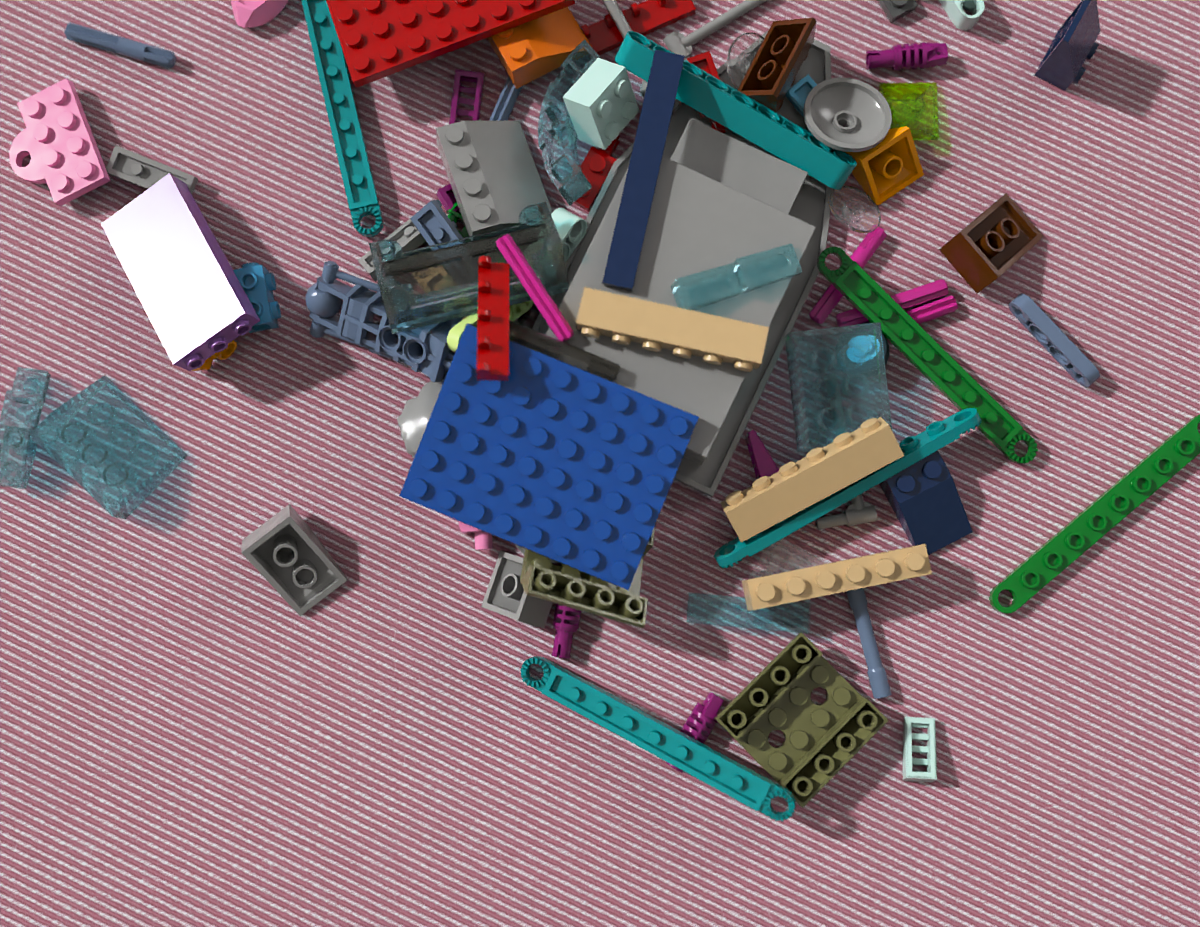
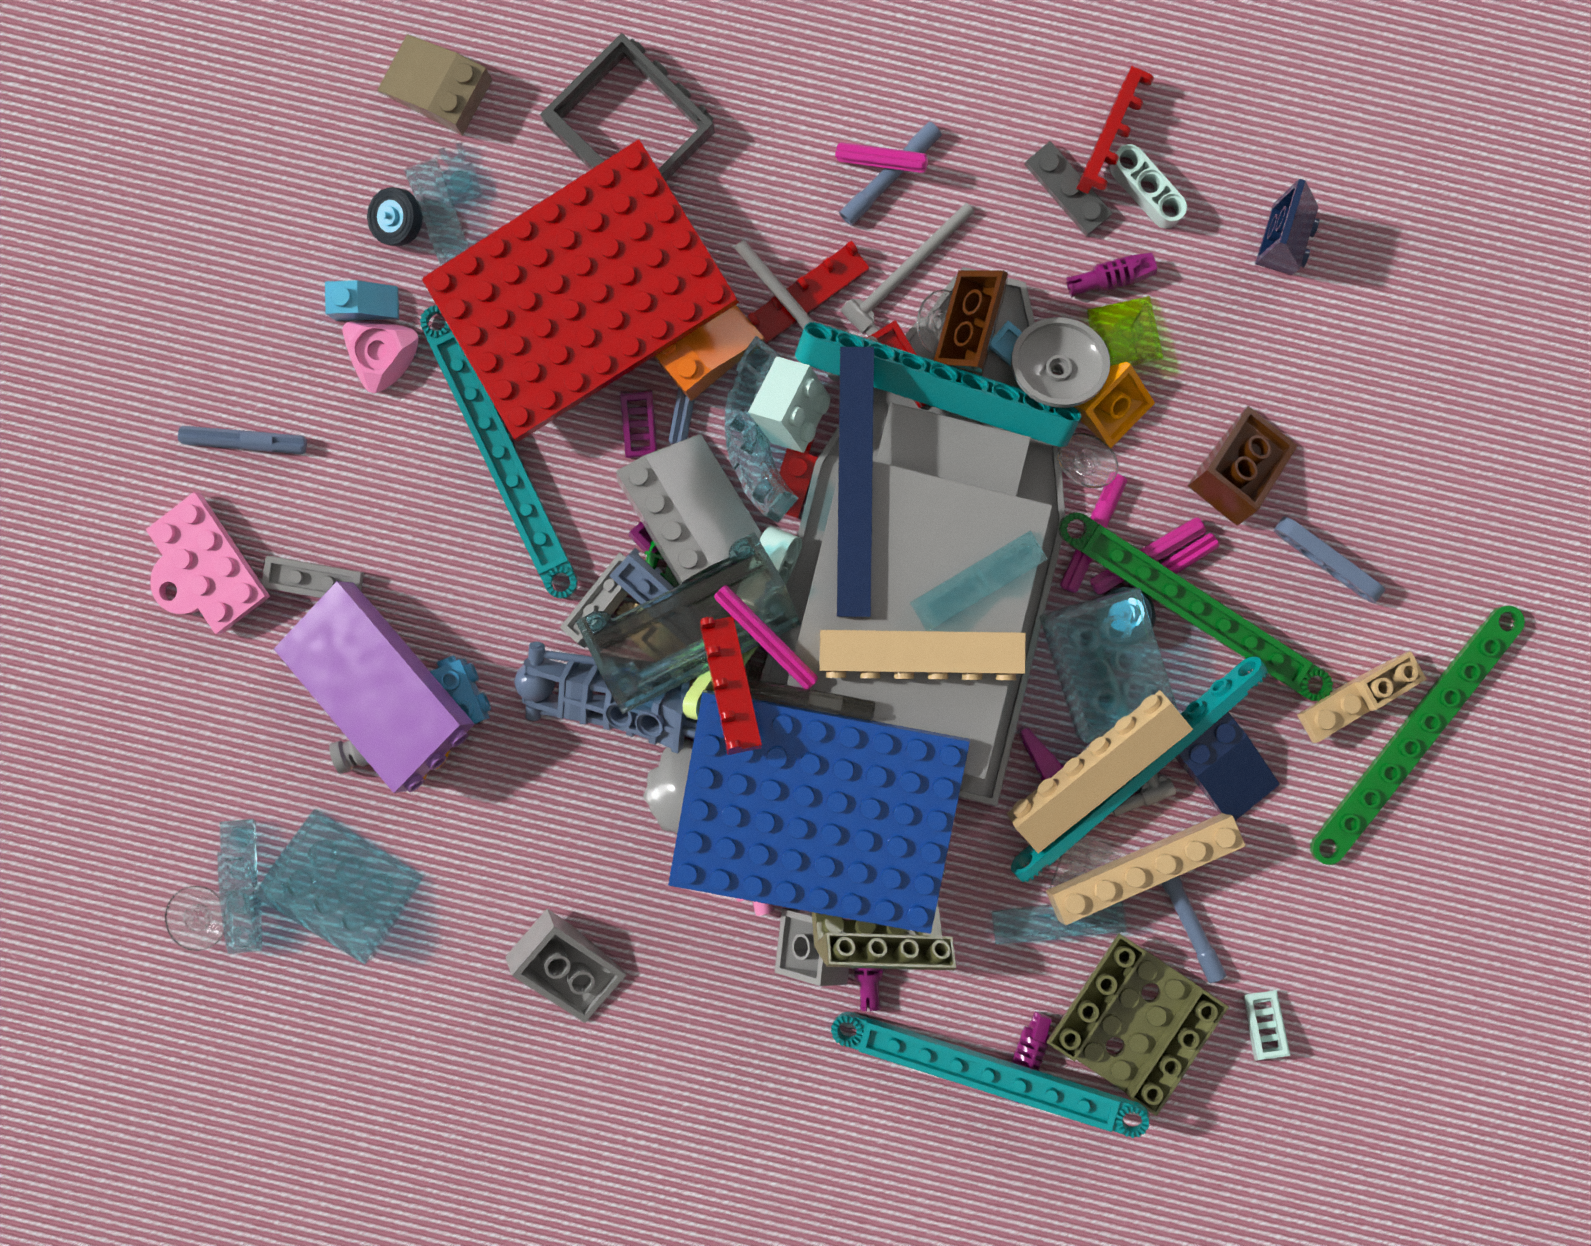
camera: 10 degrees left, 5 degrees up
none -> light grey wheel [329,741,369,774]
none -> tan slope [1297,651,1426,743]

